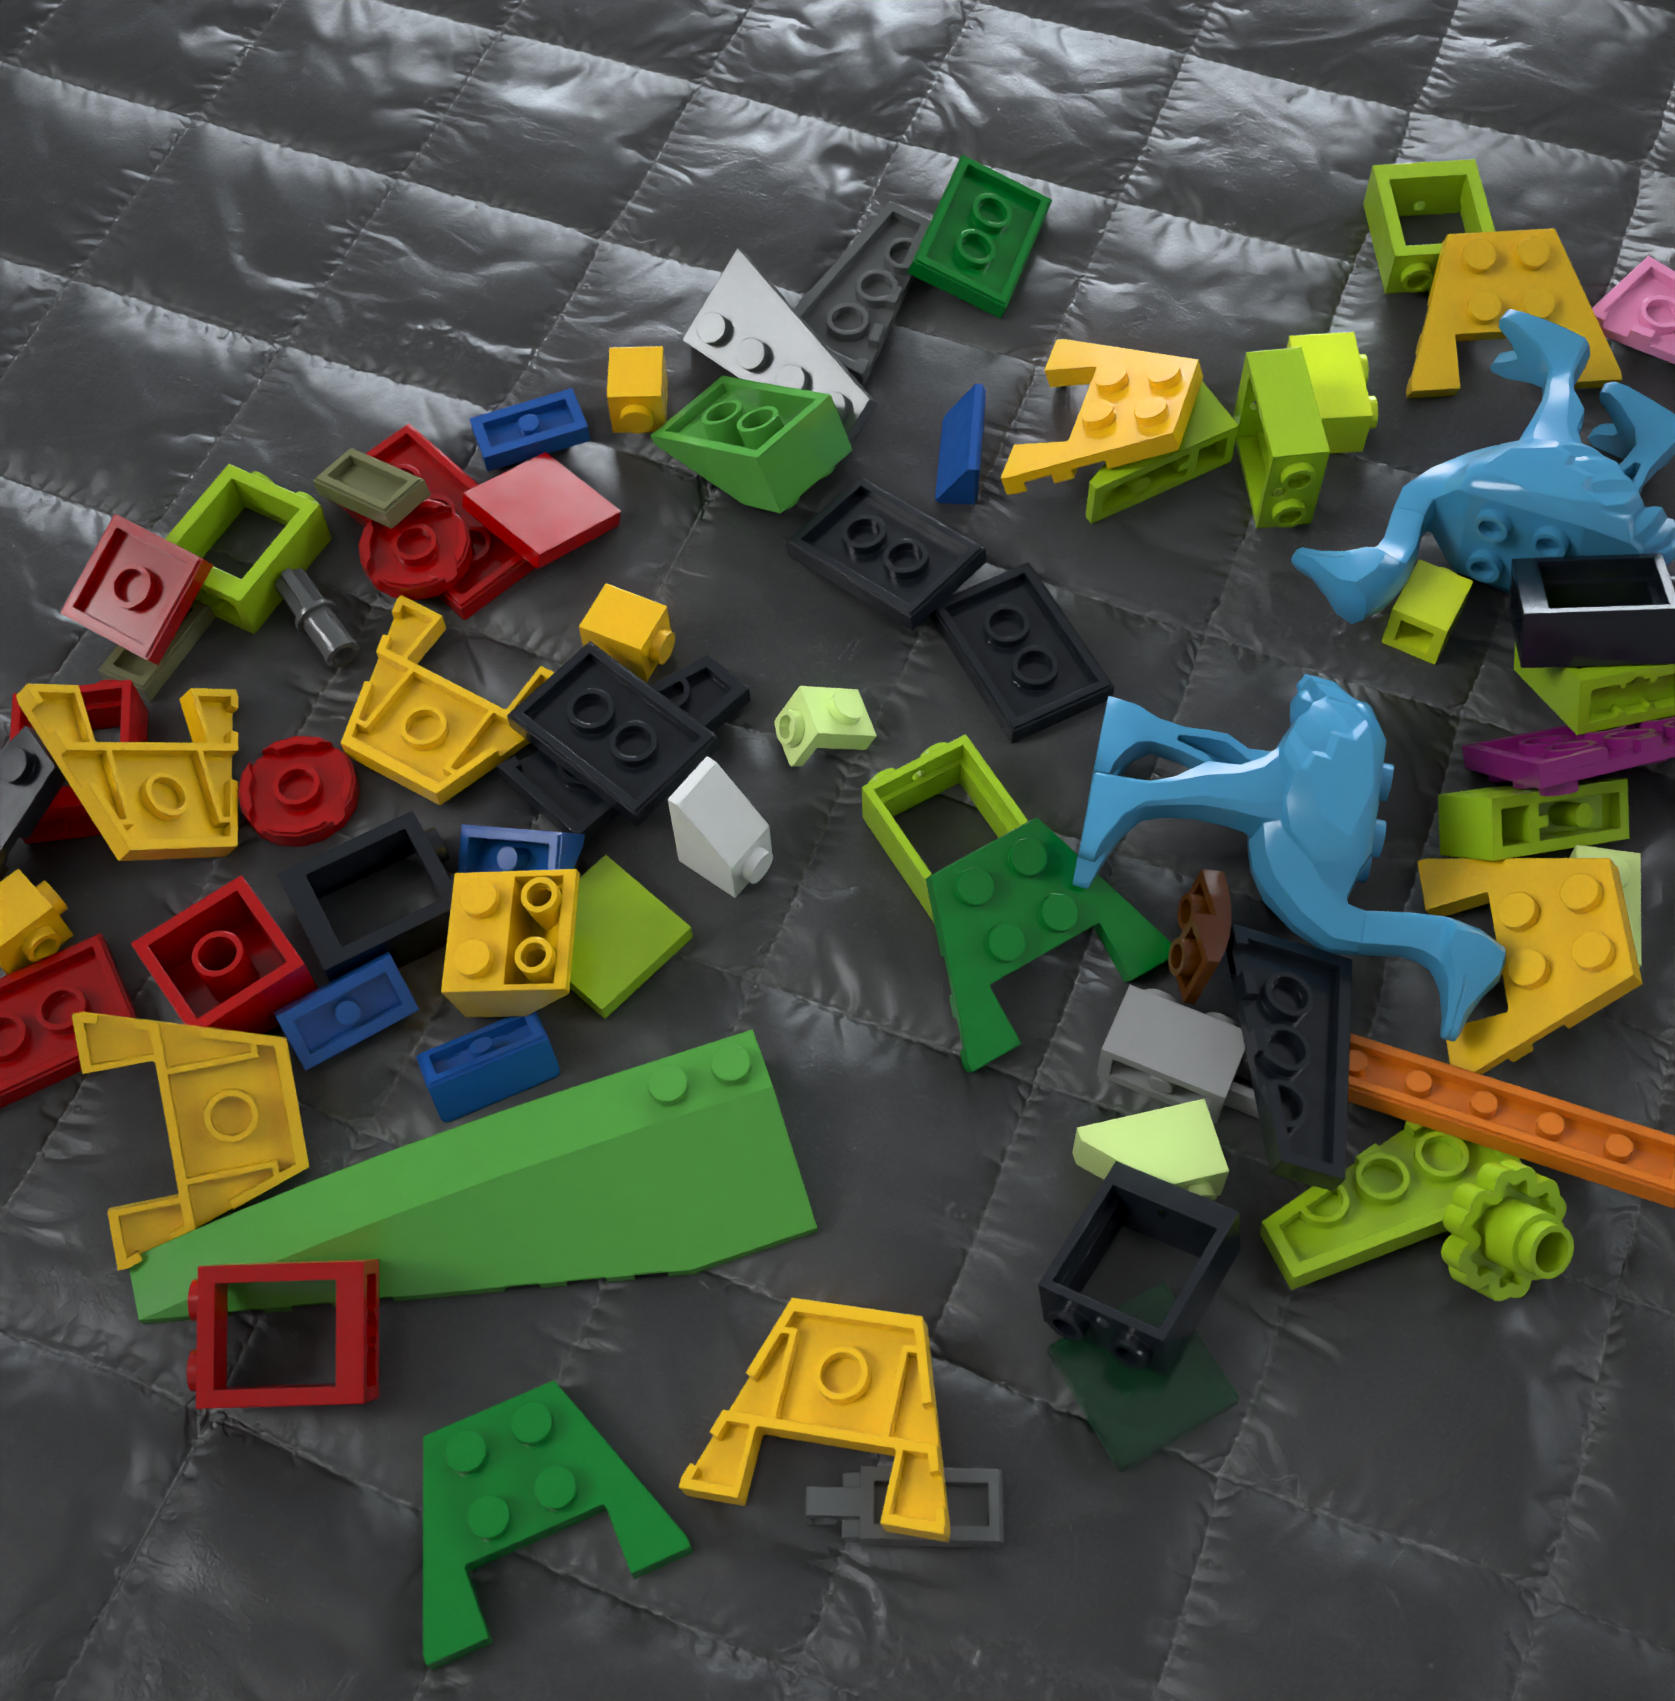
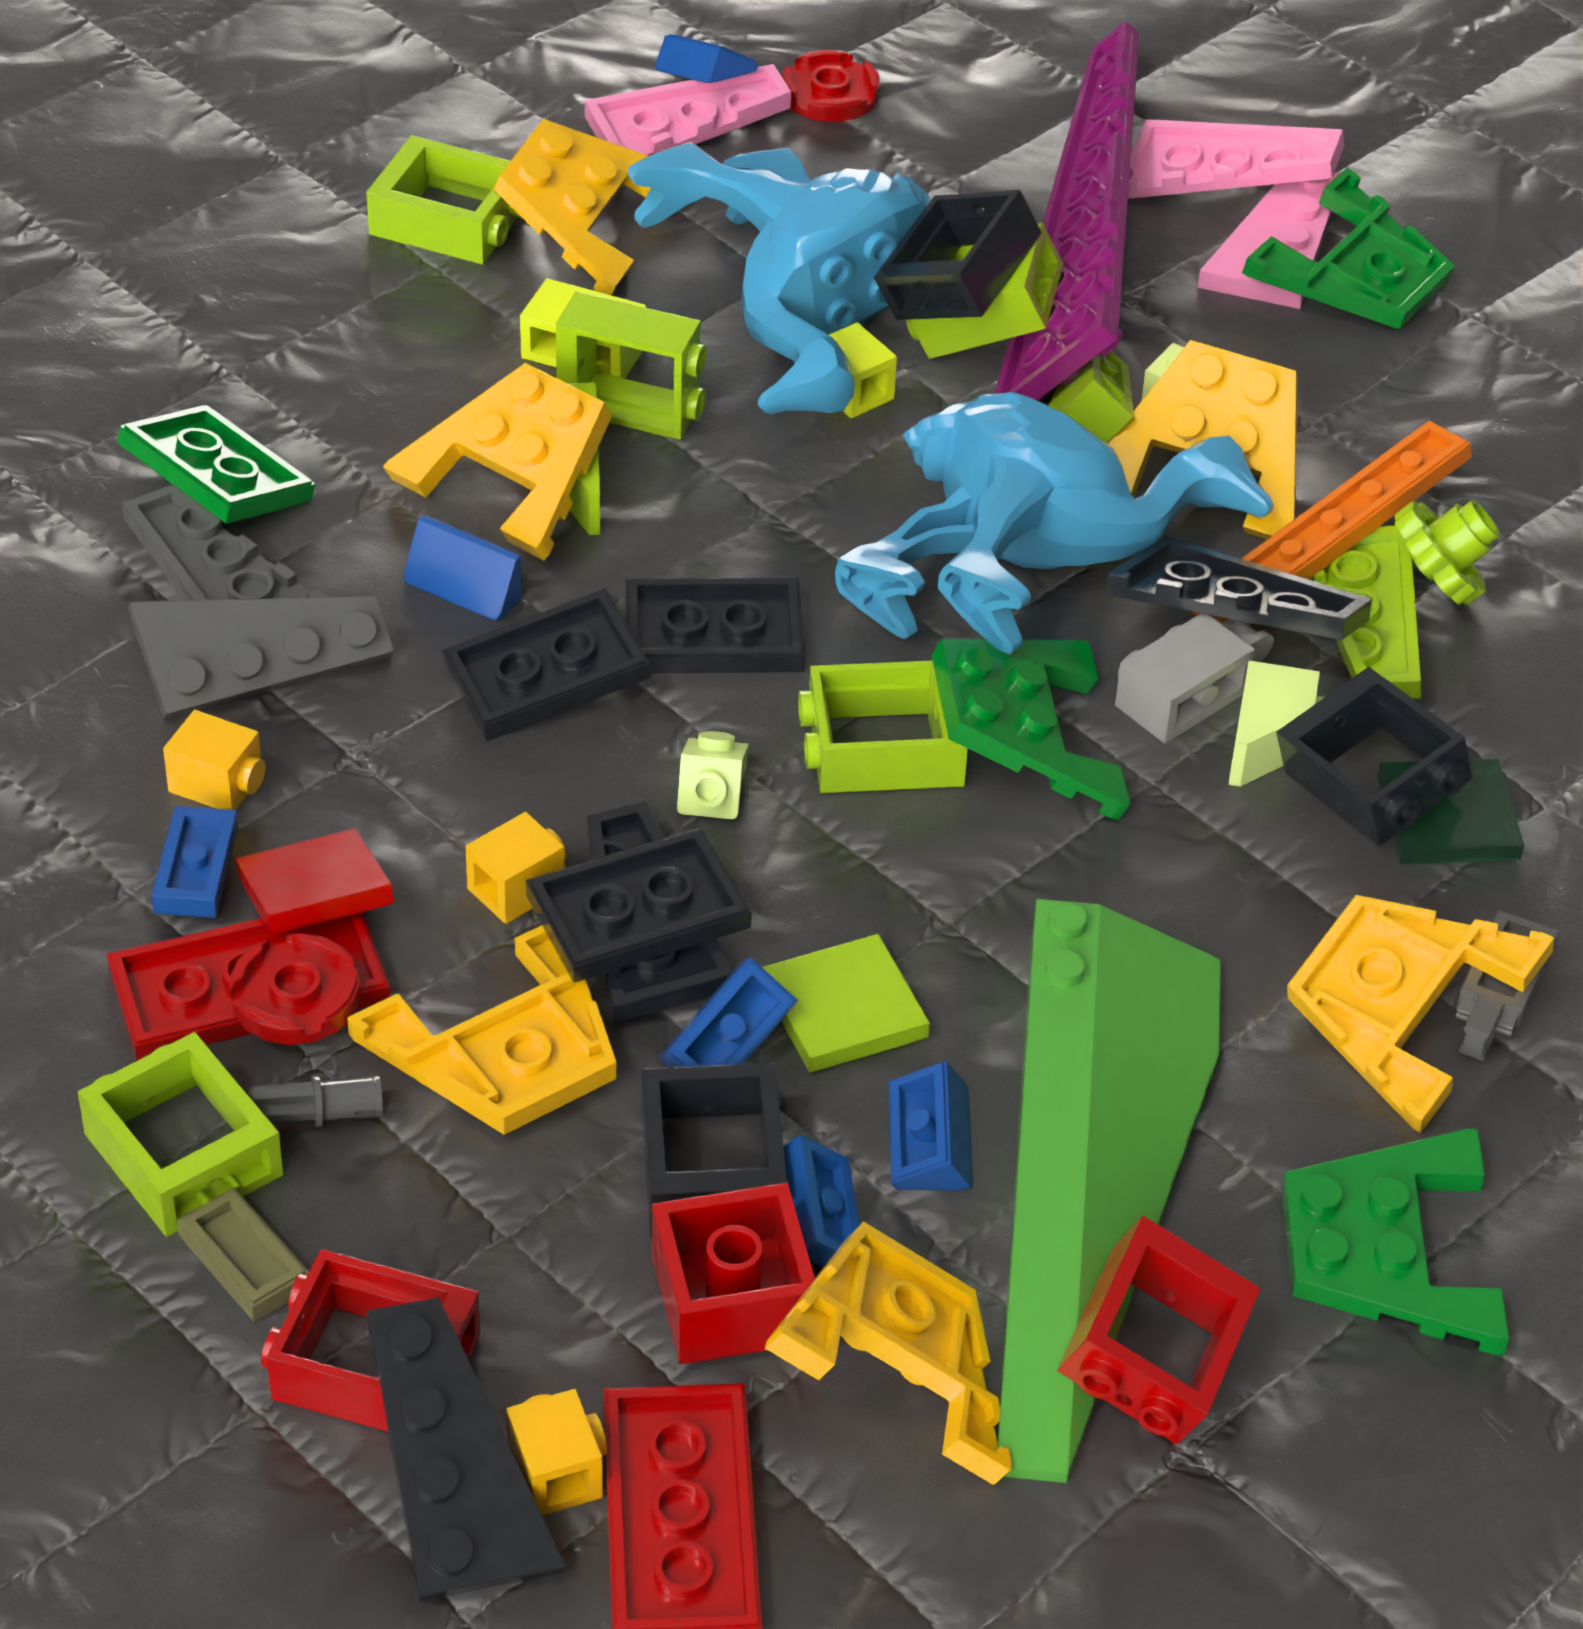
camera: 70 degrees left, 15 degrees down
yellow wing [16,684,239,861] -> none
tile [60,514,213,665] -> none
red tile [237,736,360,847] -> none
olive tile [313,448,431,529] -> none
yellow slope [441,869,580,1018] -> none
bright green slope [650,376,853,513] -> none
white slope [668,756,773,898] -> none
reddish brown slope [1168,869,1232,1004] -> none

